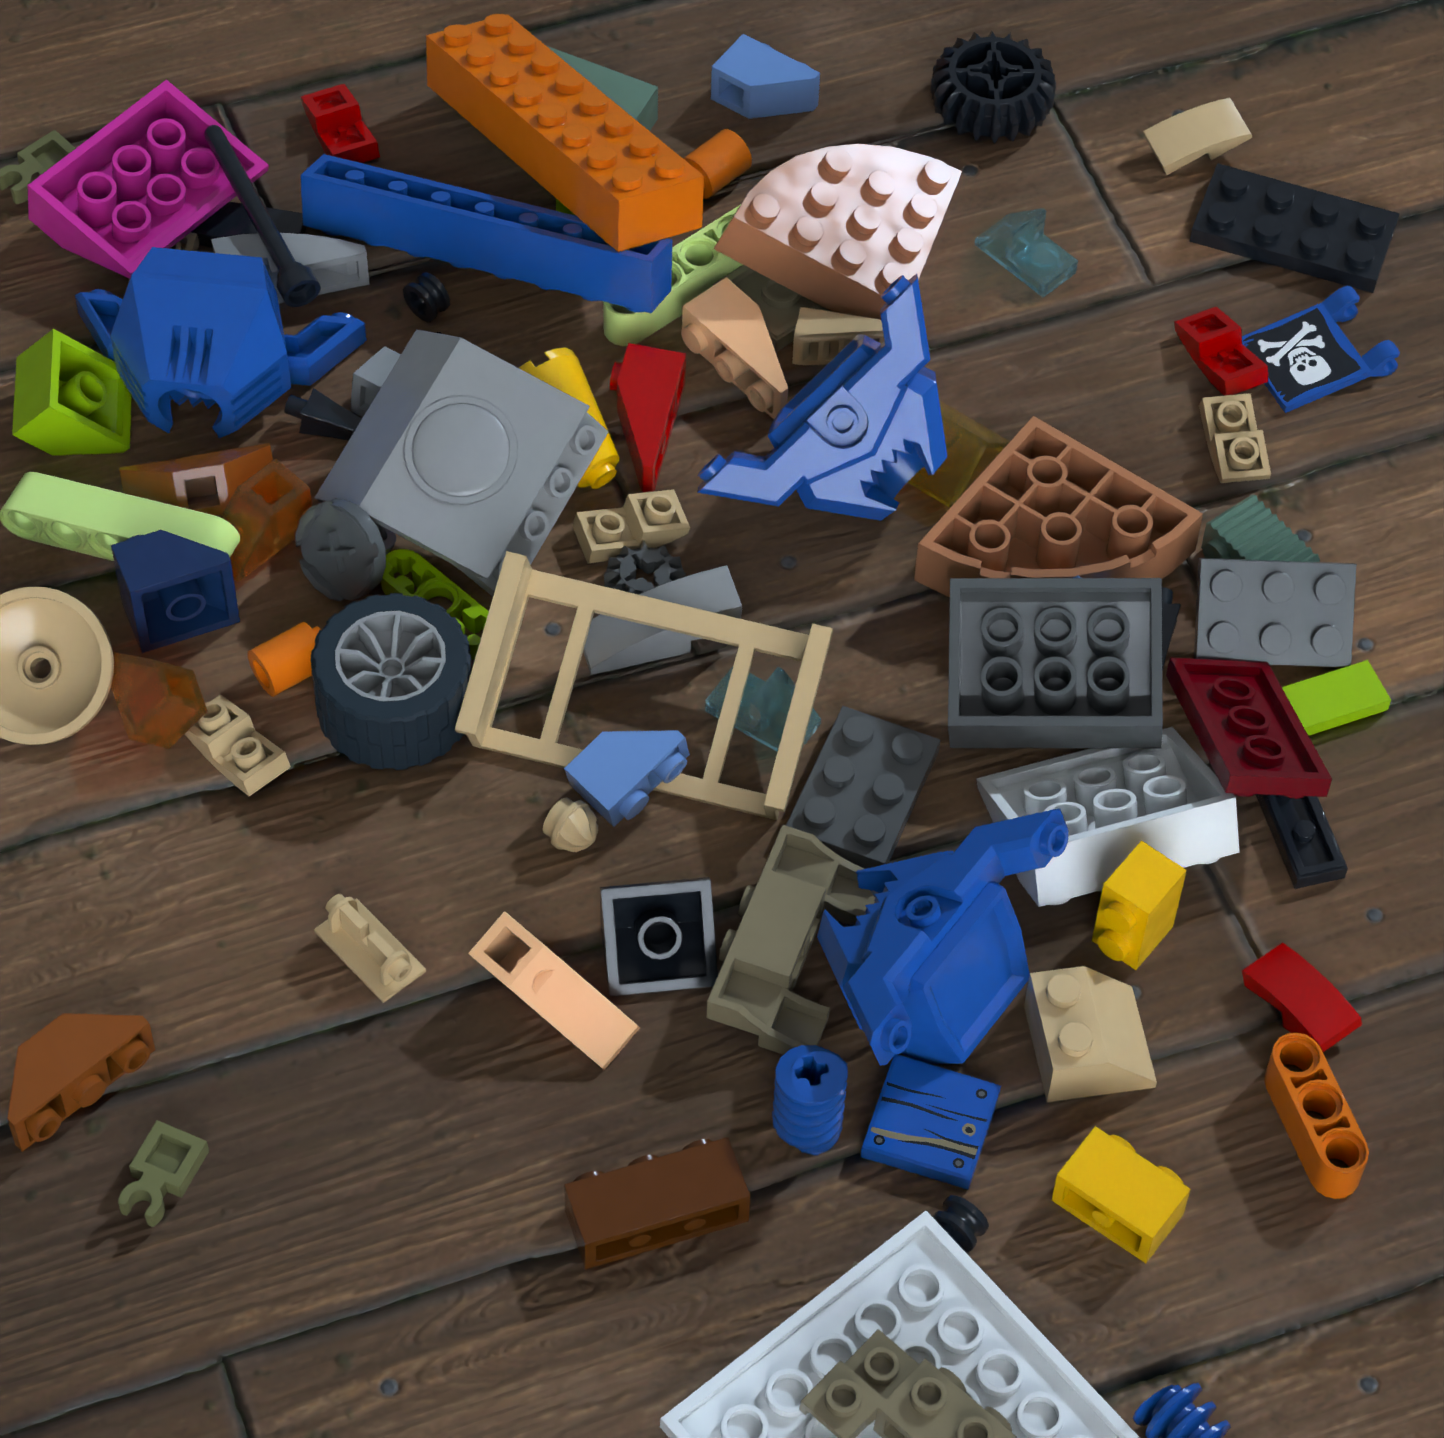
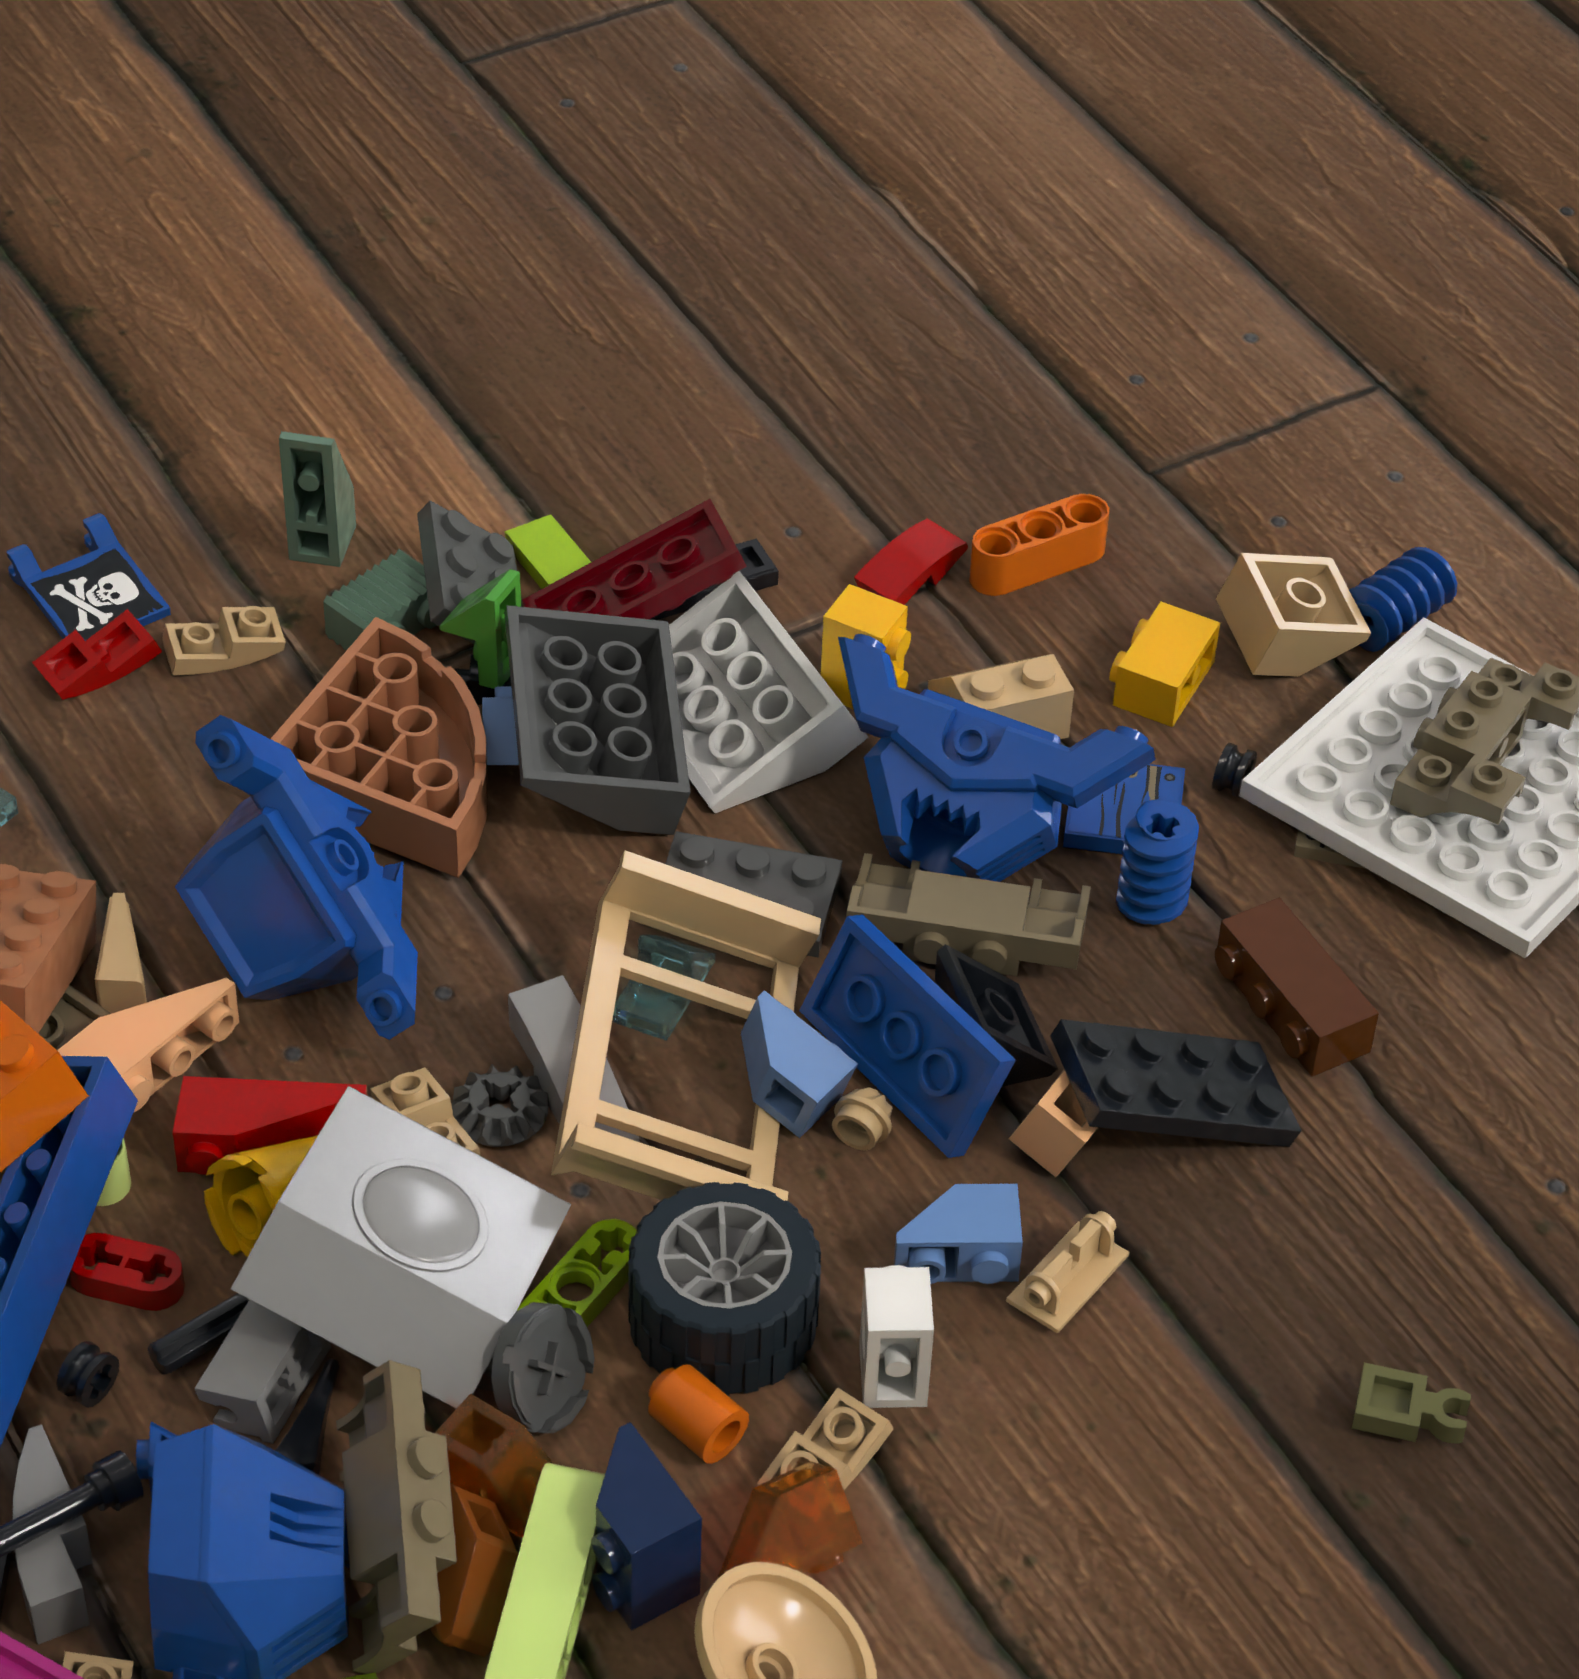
camera: 100 degrees left, 10 degrees down
dark orange slope [7,1013,155,1152] -> none
none -> red beam [69,1233,185,1311]
none -> sand green slope [279,431,356,567]
none -> dark tan bracket [336,1360,457,1674]
none -> bright green slope [439,569,521,689]
none -> blue plate [799,915,1016,1158]
none -> white brick [859,1265,934,1408]
none -> medium blue slope [894,1184,1023,1284]
none -> black plate [1050,1019,1302,1147]
none -> tan slope [1216,553,1371,677]

